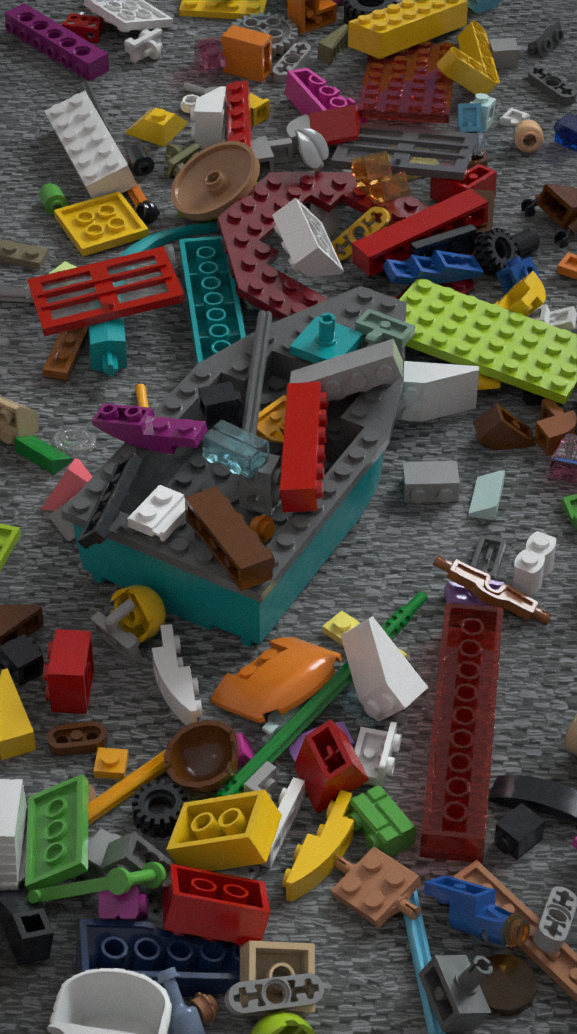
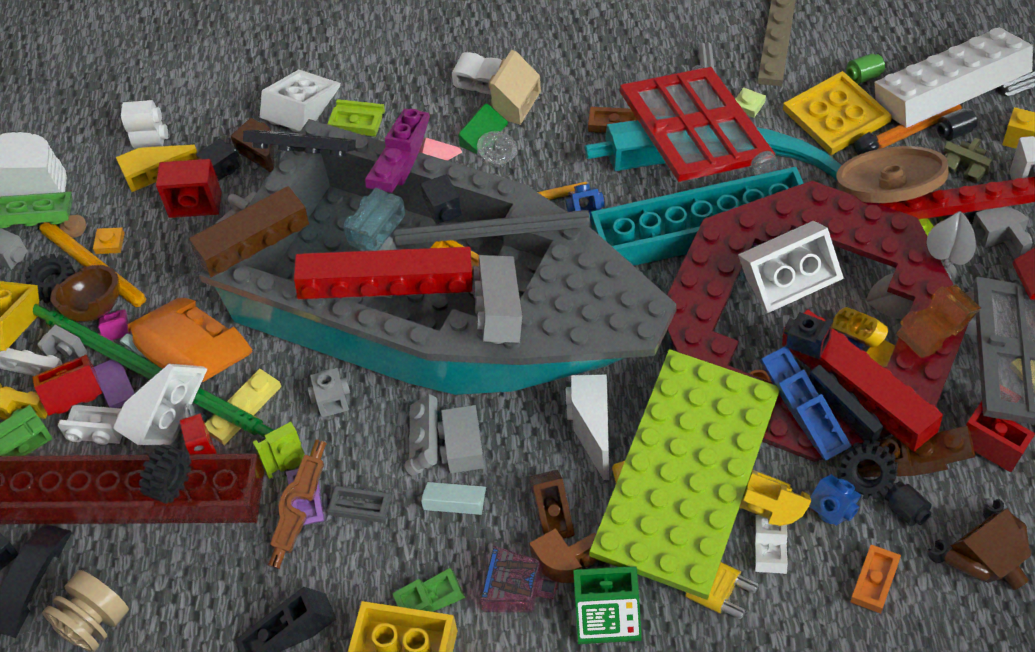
camera: 90 degrees right, 10 degrees up
reddish brown plate [46,721,108,756] -> none
white plate [128,485,185,542] -> none
white slope [152,624,203,725] -> none
teal tile [290,313,363,364] -> none
sand green plate [355,309,415,348] -> none
white brick [512,531,556,596] -> none
none -> black tyre [139,444,191,504]
none -> red piece [179,404,219,472]
none -> lime plate [253,422,305,479]
none -> light grey brick [308,368,350,417]
none -> light grey plate [405,394,437,476]
none -> blue brick [565,184,605,222]
none -> black brick [784,312,833,359]

